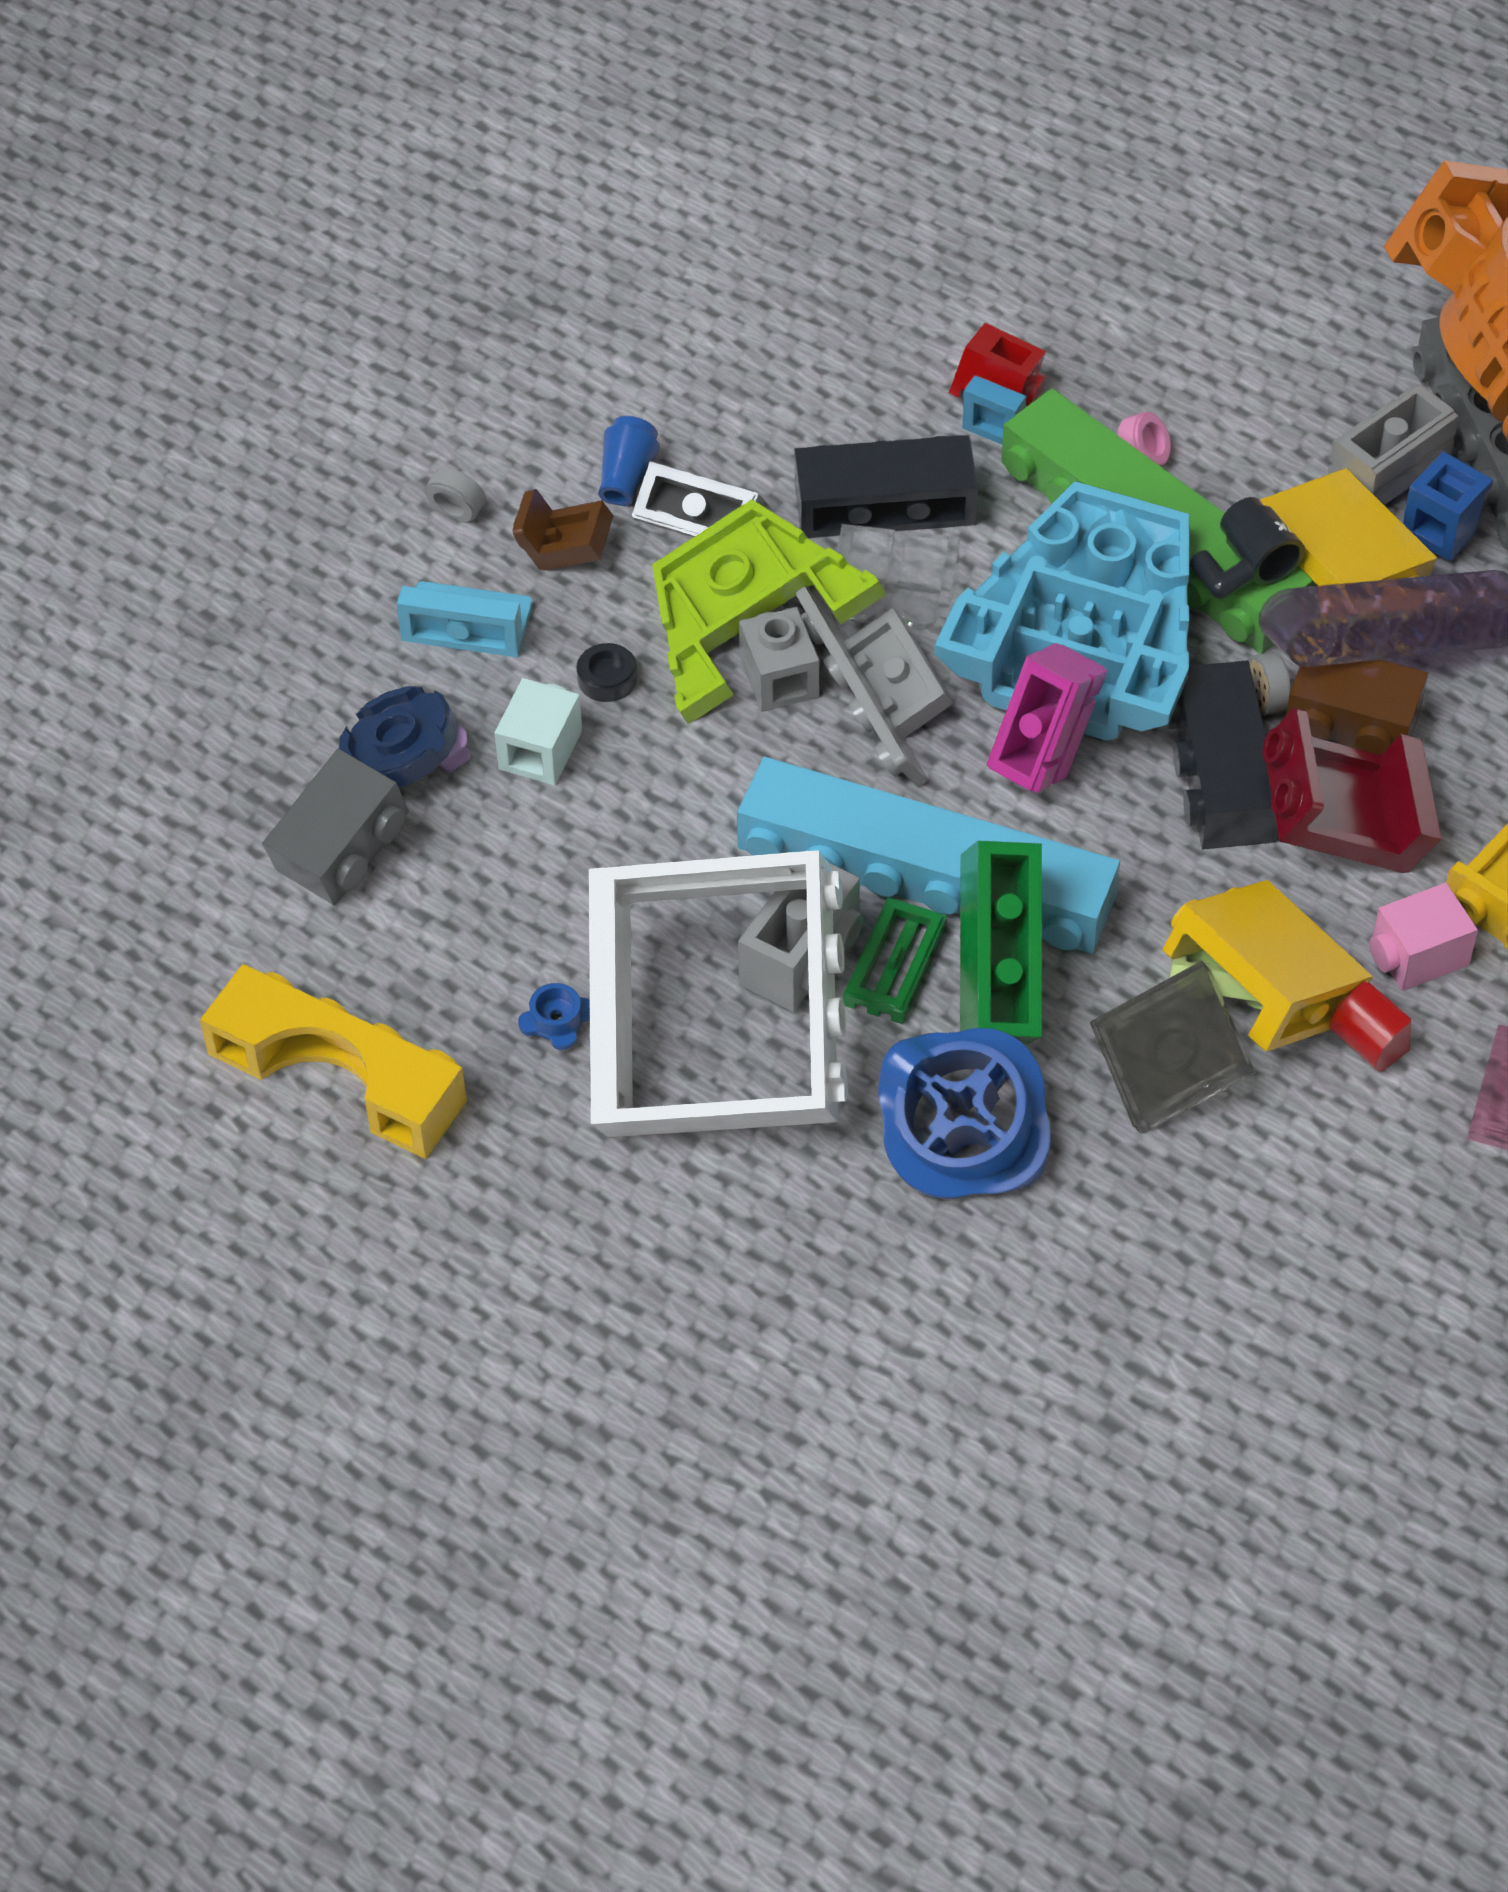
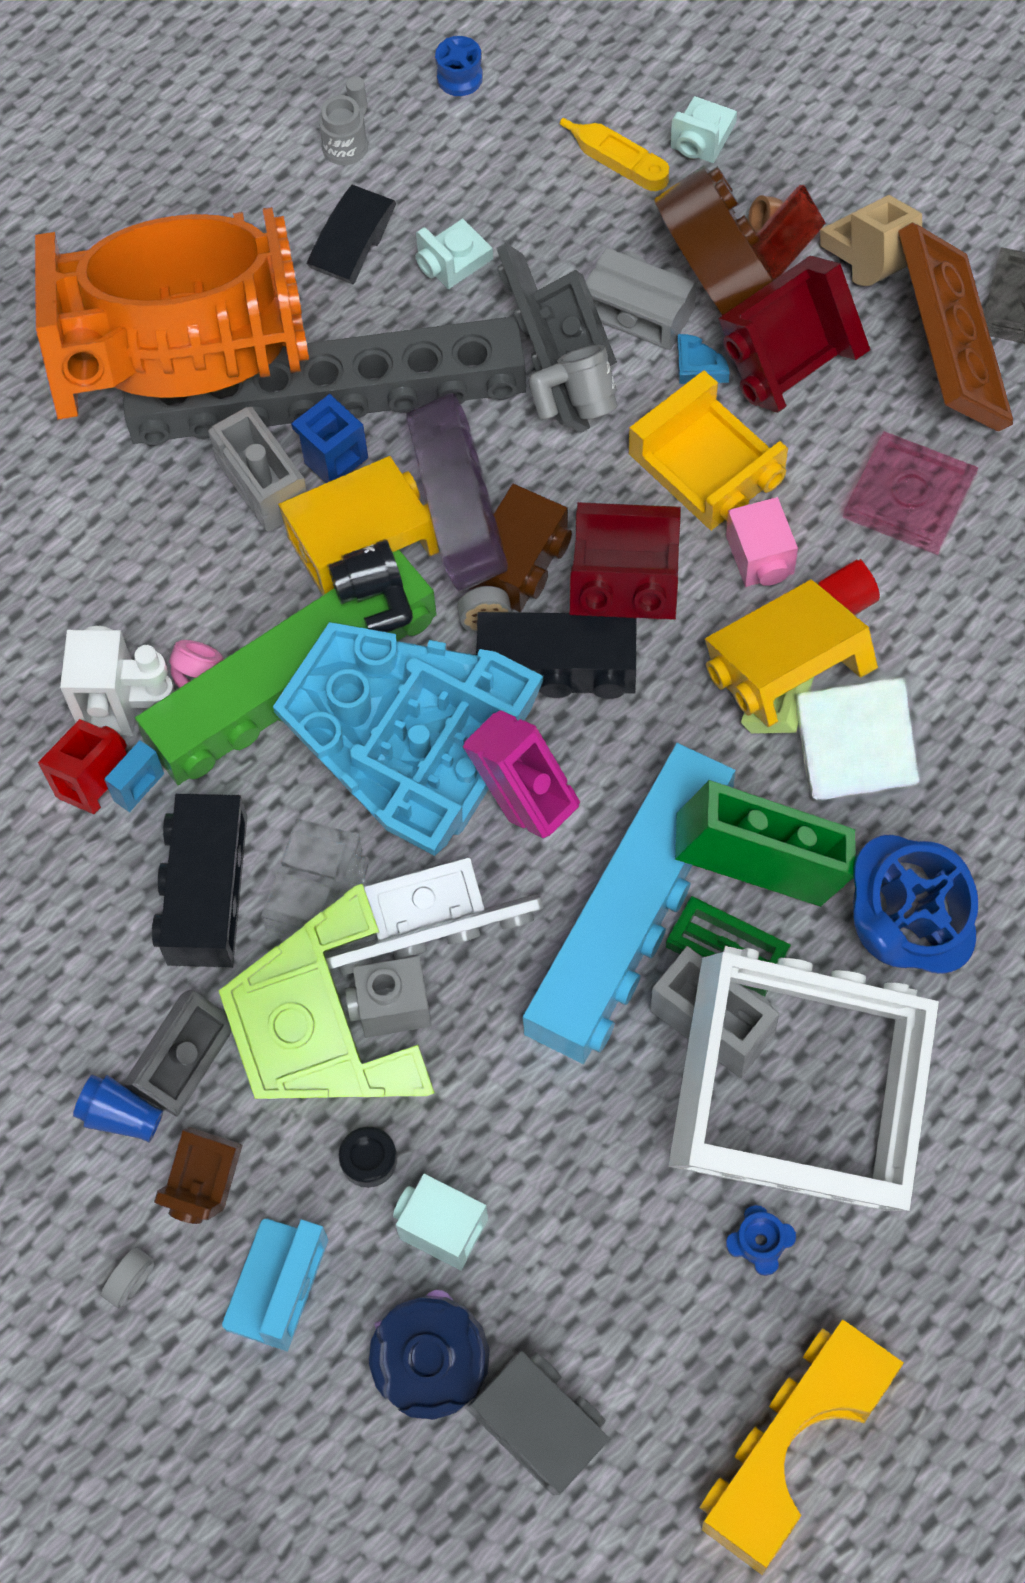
camera: 80 degrees left, 10 degrees up
none -> white brick [60,626,175,736]

